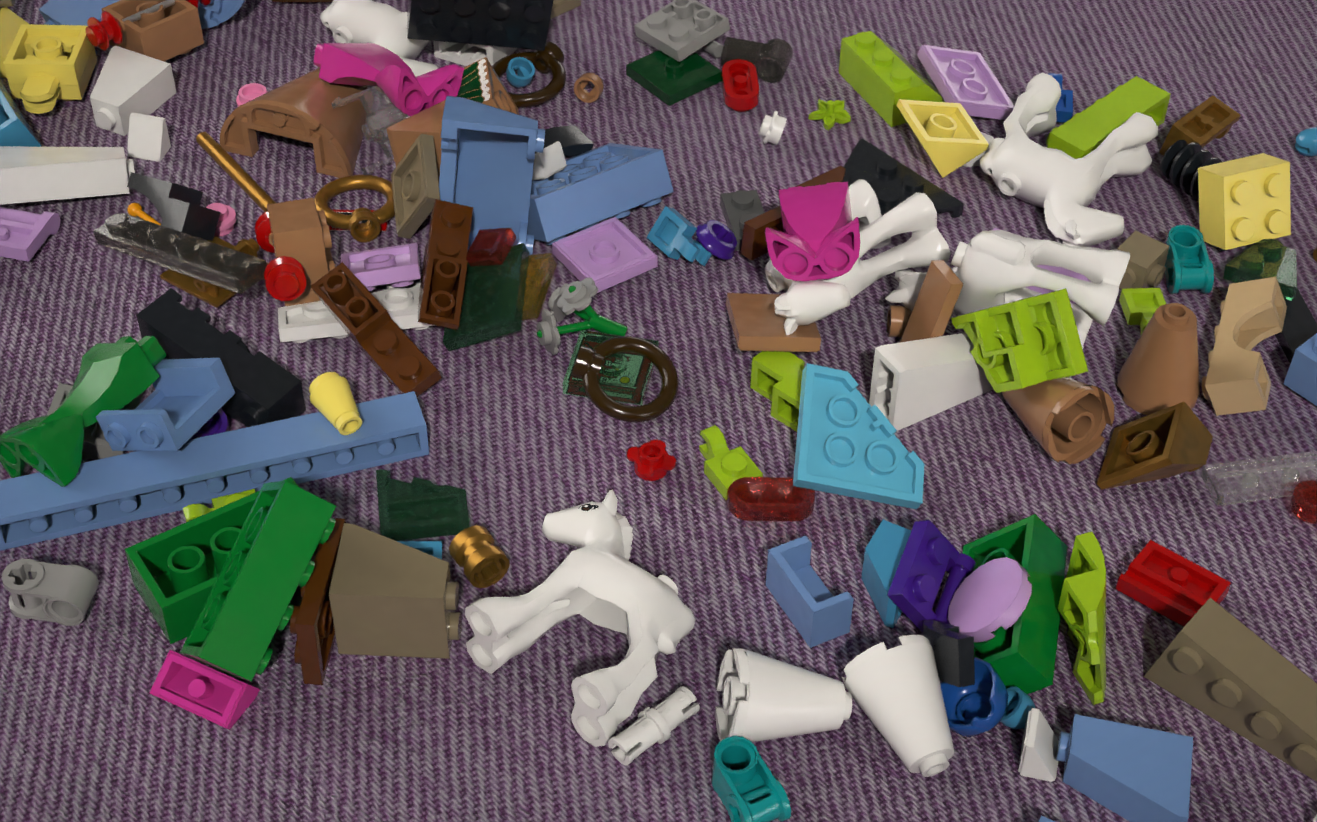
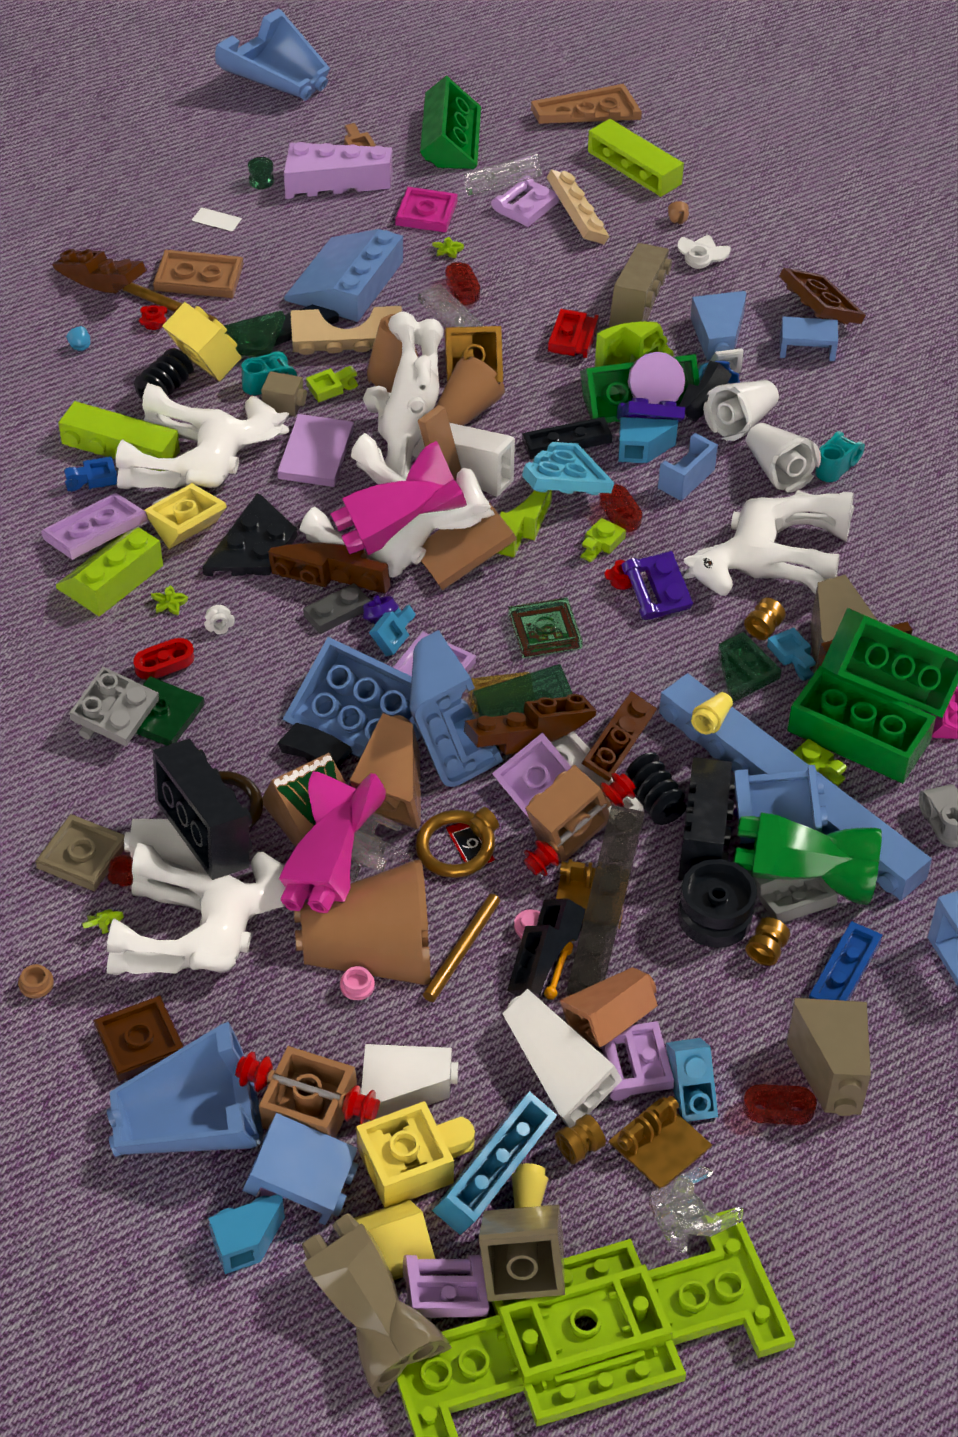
camera: 115 degrees left, 5 degrees up
white slope [127,113,171,162] -> none
dark tan plate [391,134,440,239] -> none
clear red tile [466,228,517,267] -> none
white slope [532,141,567,180] -> none
light grey plant [537,277,627,355] -> none
dark brown piece [571,336,678,422] -> none
medium nougat hinge [574,72,604,103] -> none
clear smoke piece [721,37,793,83] -> none
lime slope [951,288,1088,393] -> none
pearl gold hinge [1159,95,1241,156] -> none
none -> black tile [522,417,612,459]
none -> nougat slope [560,967,658,1047]
none -> dark purple plate [621,551,693,620]
none -> black piece [625,752,687,825]
none -> black wheel [678,859,757,948]
none -> pearl gold wheel [745,917,791,966]

